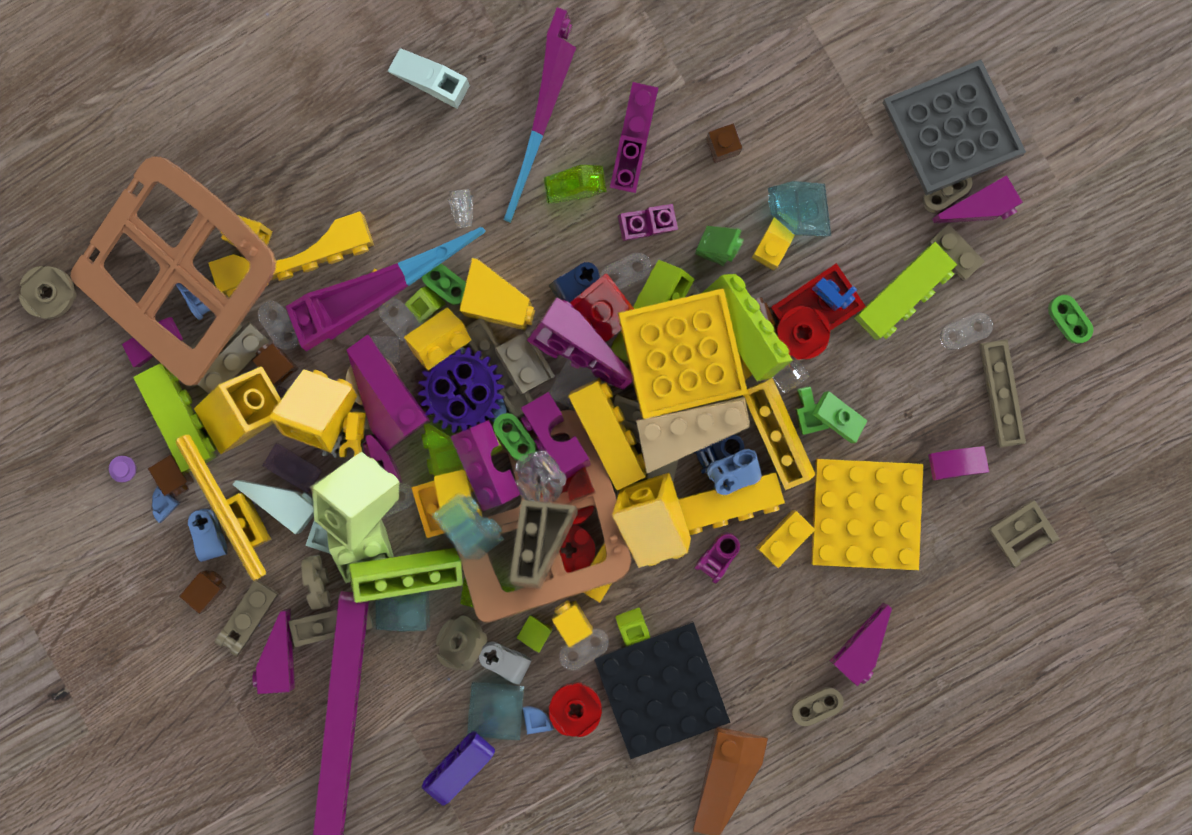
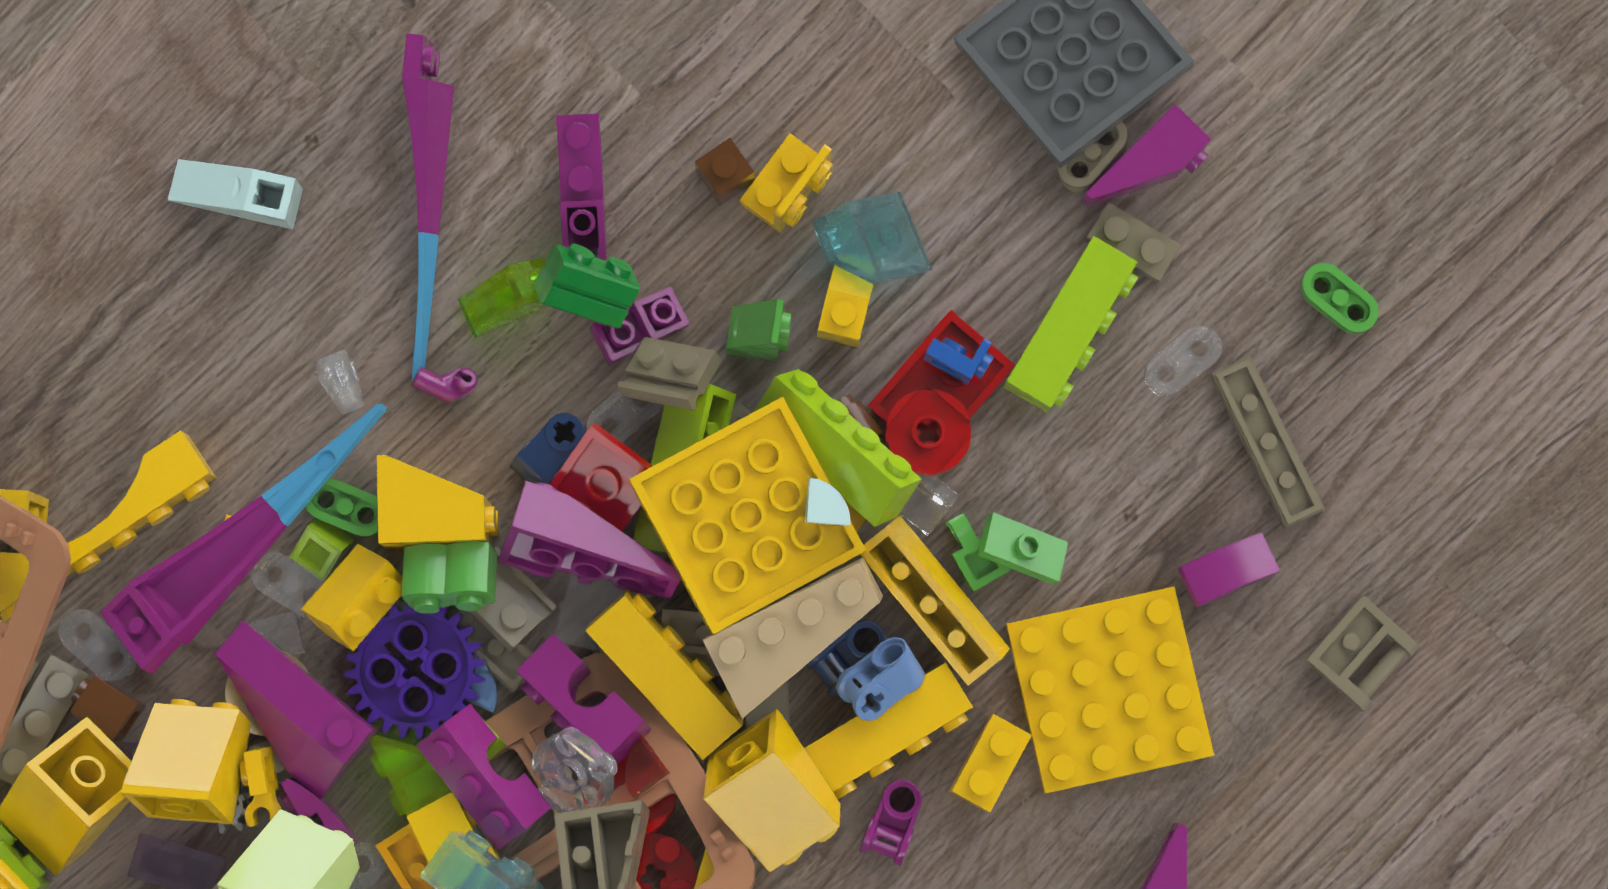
camera: 20 degrees left, 5 degrees down
bright green plate [493,413,536,463] -> none
none -> bright green brick [401,541,497,614]
none -> magenta arm [411,367,478,402]
none -> green brick [534,244,640,329]
none -> dark tan plate [617,337,722,411]
none -> yellow bracket [739,133,834,233]
none -> light aqua tile [805,478,850,526]

